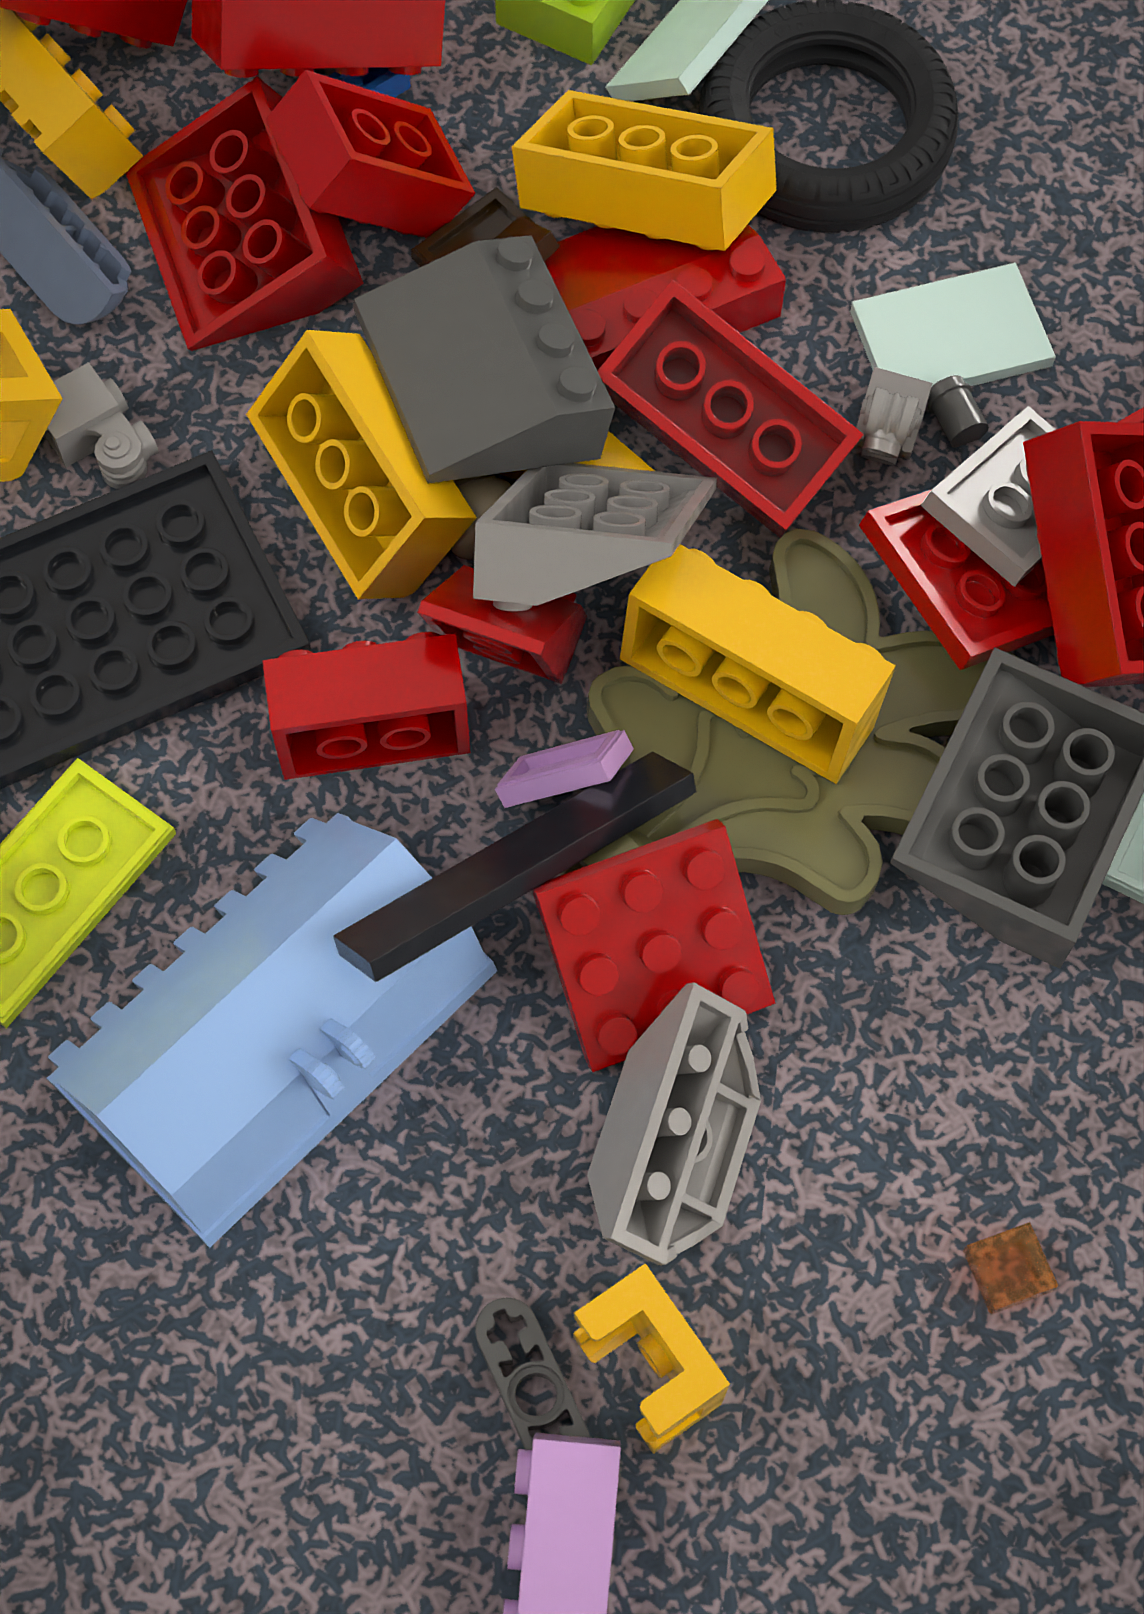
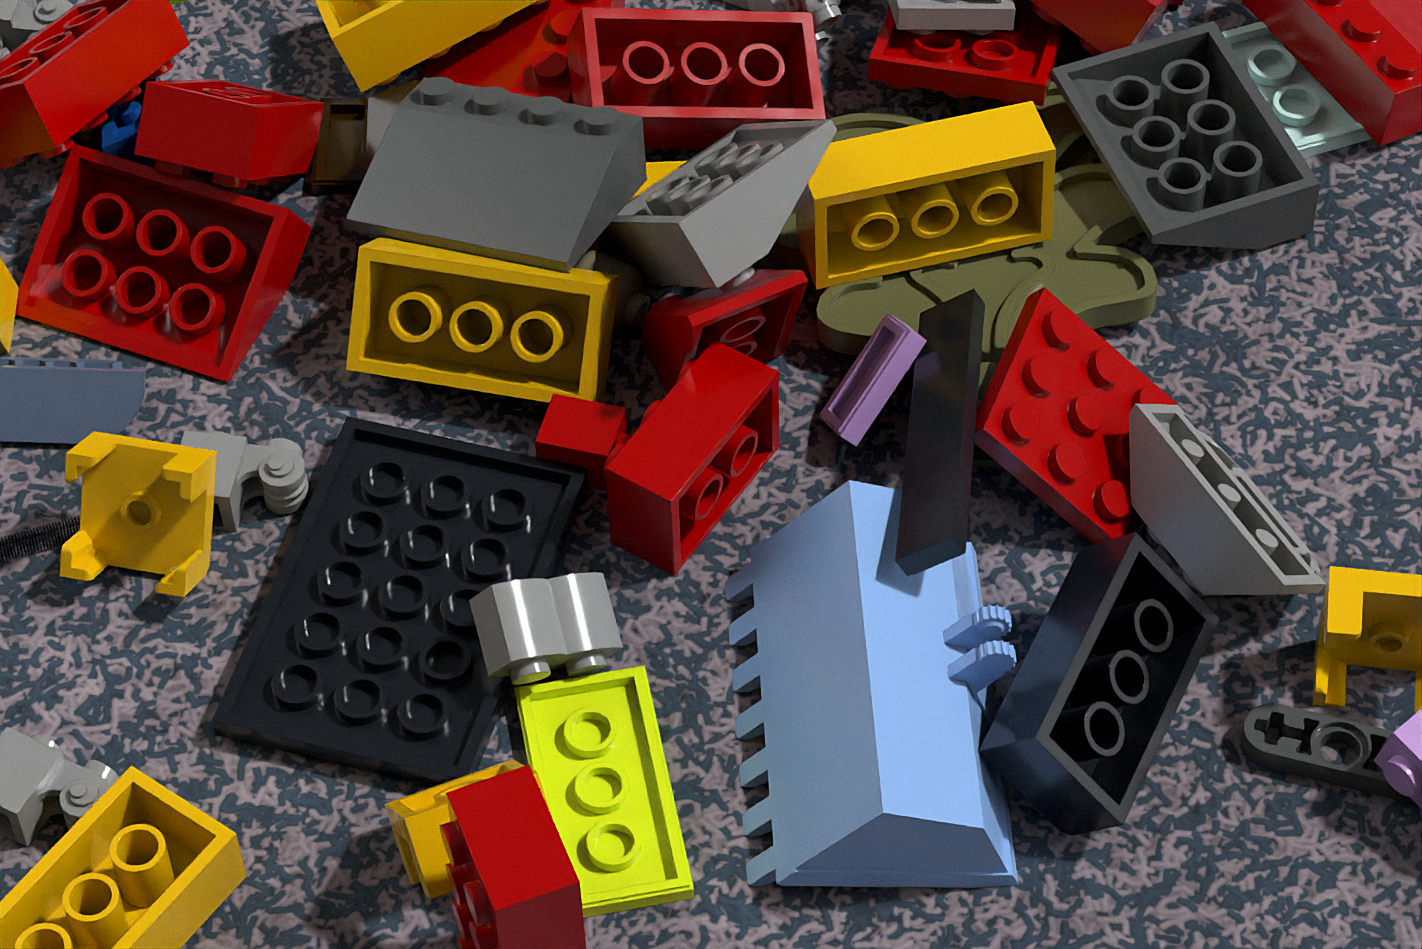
camera: 45 degrees left, 15 degrees down
none -> light grey brick [469,572,623,685]
none -> red brick [535,393,633,491]
none -> black brick [979,532,1219,836]

